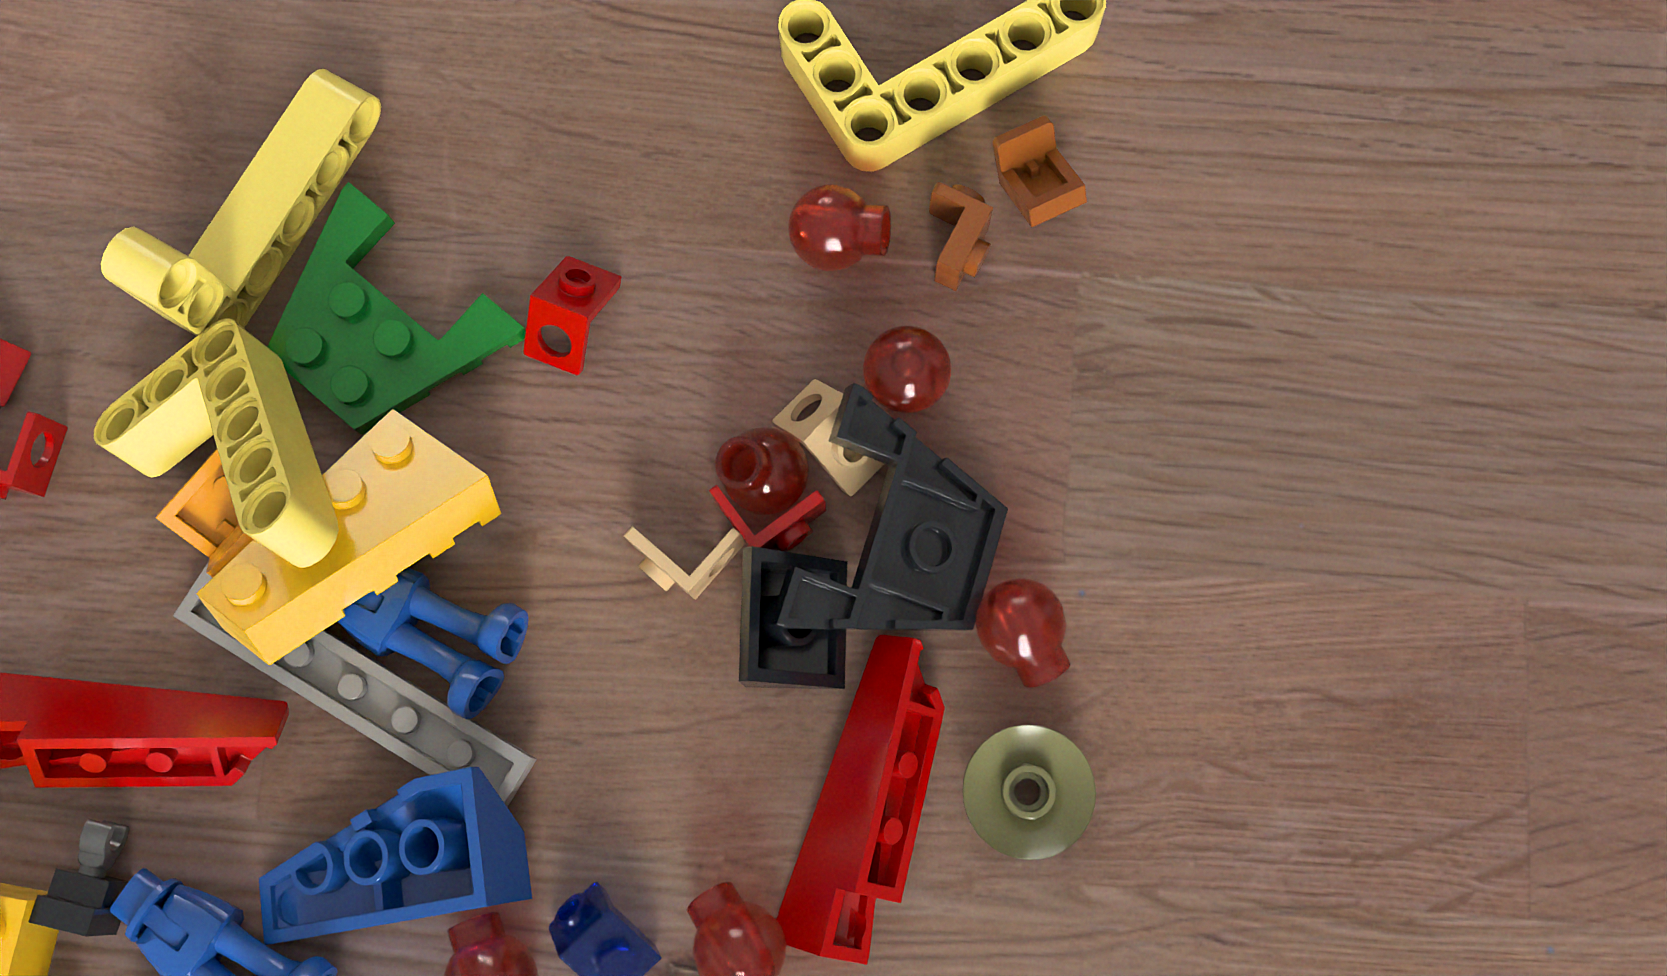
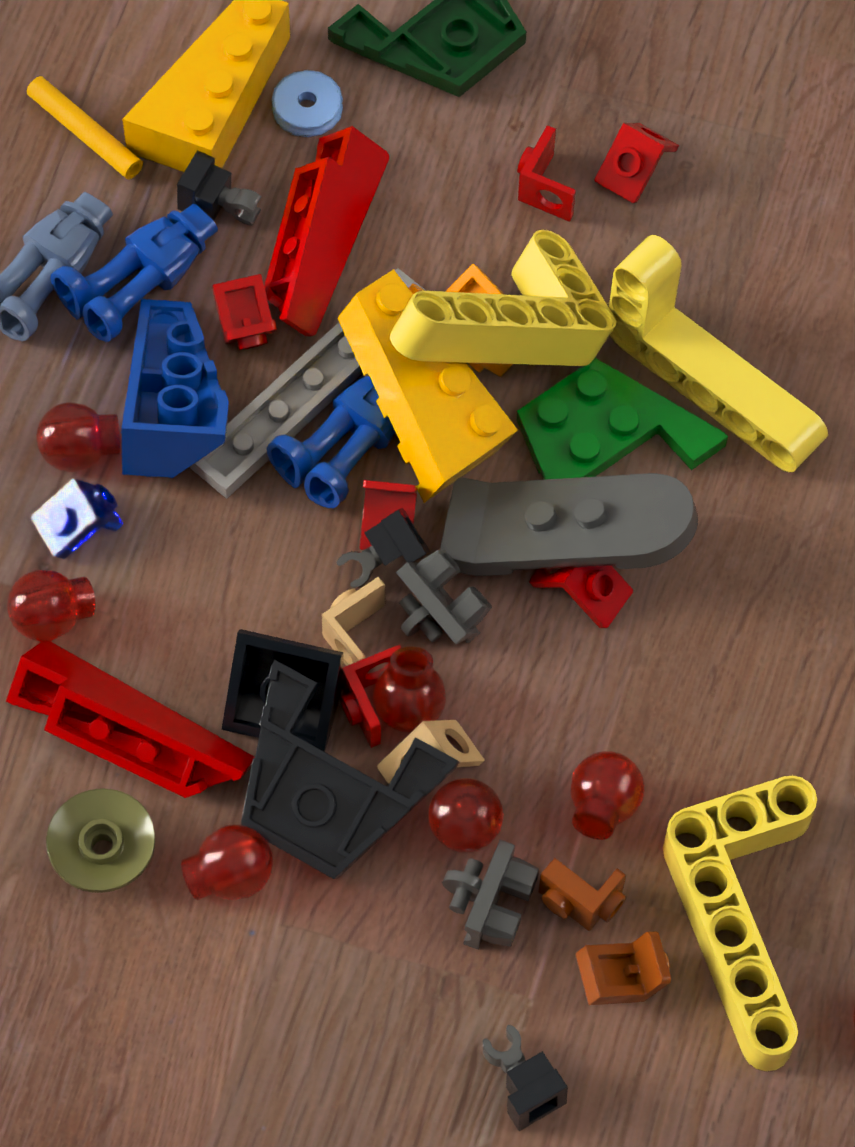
camera: 95 degrees right, 15 degrees down
none -> red bracket [212,274,277,350]
none -> black piece [336,508,431,588]
none -> red bracket [359,480,418,550]
none -> dark grey hips [396,550,492,644]
none -> dark grey piece [440,473,698,576]
none -> dark grey hips [442,839,539,950]
none -> black piece [483,1025,568,1131]

